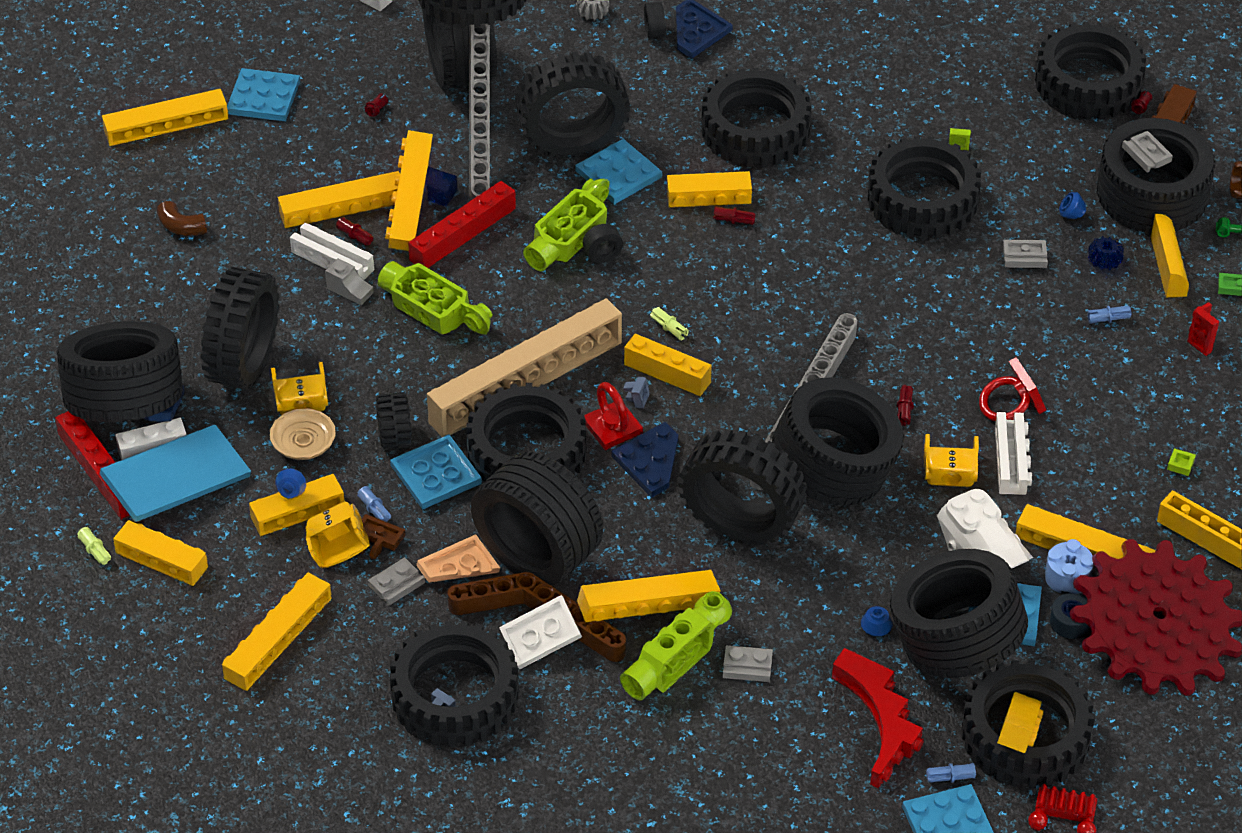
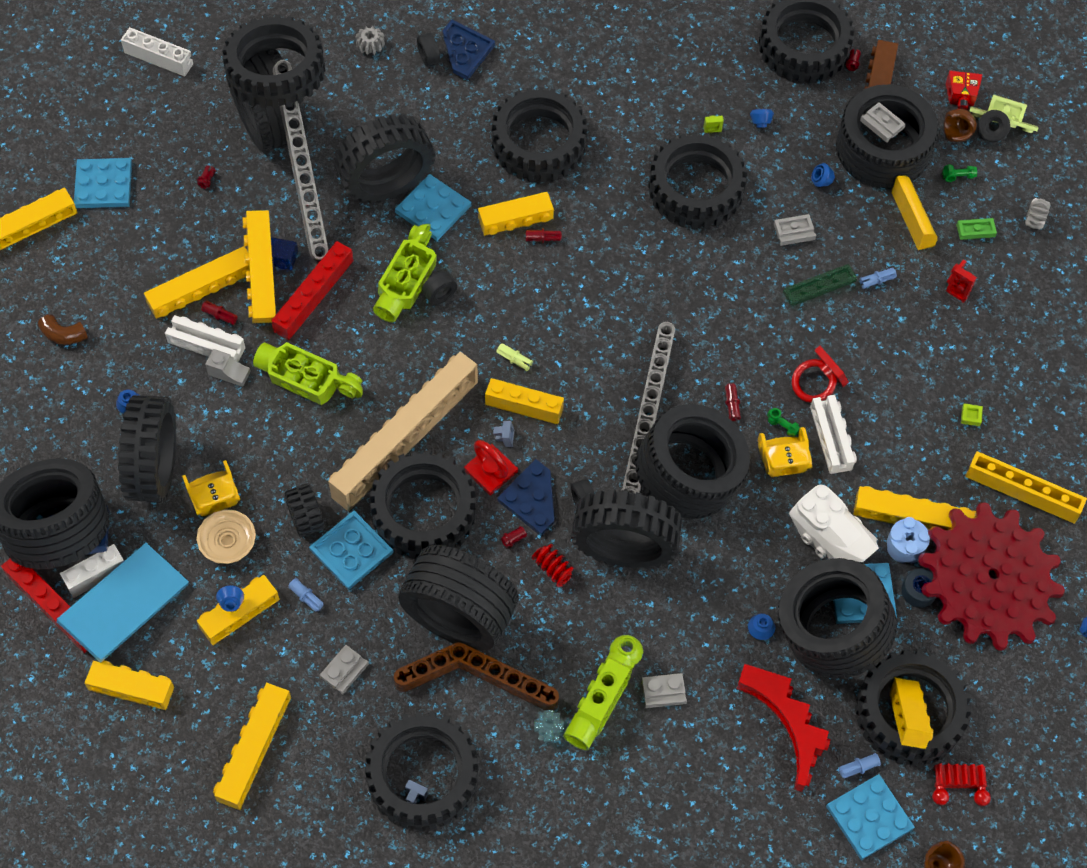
camera: 15 degrees left, 15 degrees up
yellowish green axle [77,527,111,565] -> none
yellow piece [306,502,370,568] -> none
reddish brown hinge [360,514,405,559] -> none
light nougat wing [417,534,500,582] -> none
white plate [499,595,582,669] -> none
yellow brick [577,570,720,622] -> none
clear blue gear [1088,236,1124,271] -> none
none -> dark red pin [501,526,527,548]
none -> red piece [531,544,574,587]
none -> clear light blue brick [534,710,564,742]
none -> blue cone [750,109,774,128]
none -> green bar [767,408,801,437]
none -> clear green plate [783,264,857,307]

